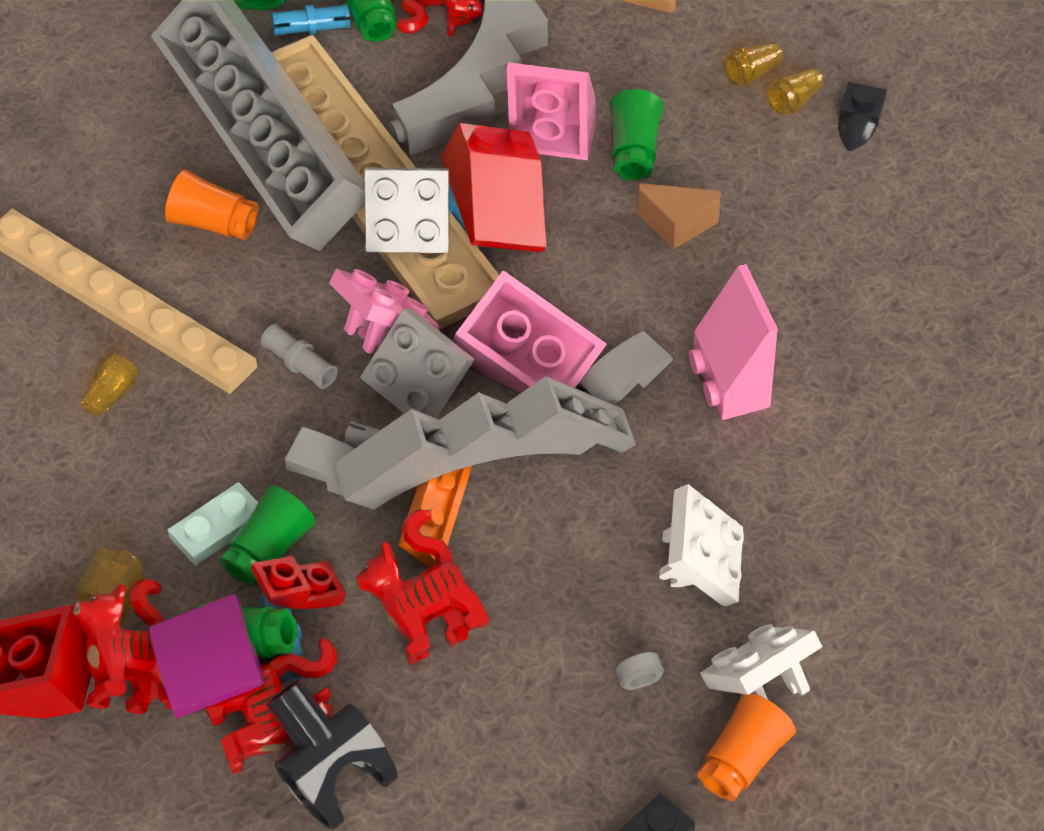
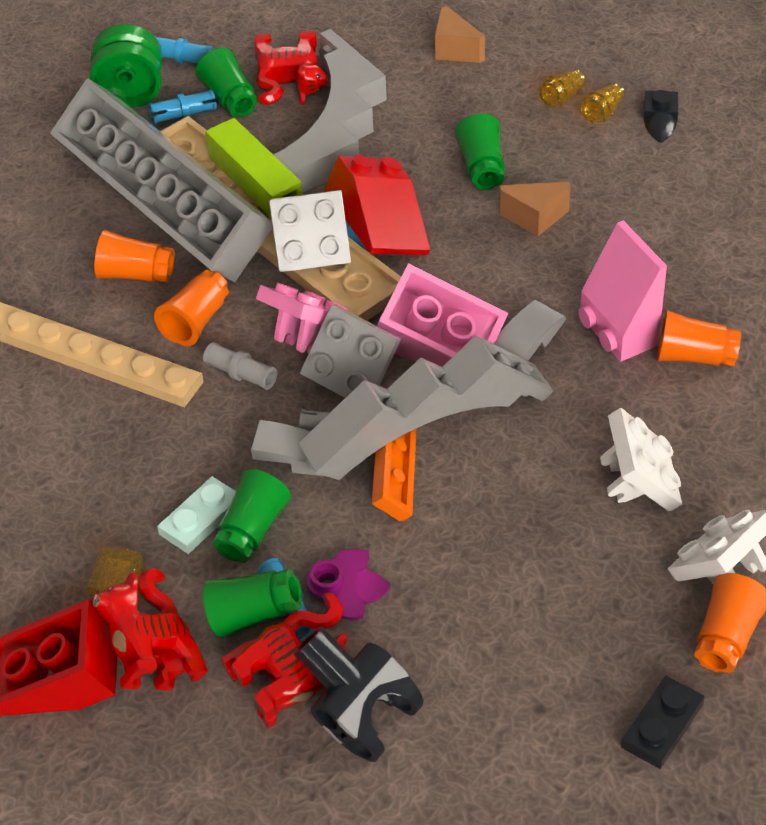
camera: 10 degrees left, 5 degrees down
clear yellow cone [80,353,139,417] -> none
magenta slope [148,593,265,719] -> none
red slope [251,556,347,609] -> none
red animal [355,509,490,665] -> none
bright pink slope [507,62,596,160] -> none
light grey tile [615,652,664,690] -> none
none -> orange plant [154,269,229,347]
none -> lime brick [205,118,303,218]
none -> magenta plate [306,549,390,620]
none -> orange plant [657,310,741,366]

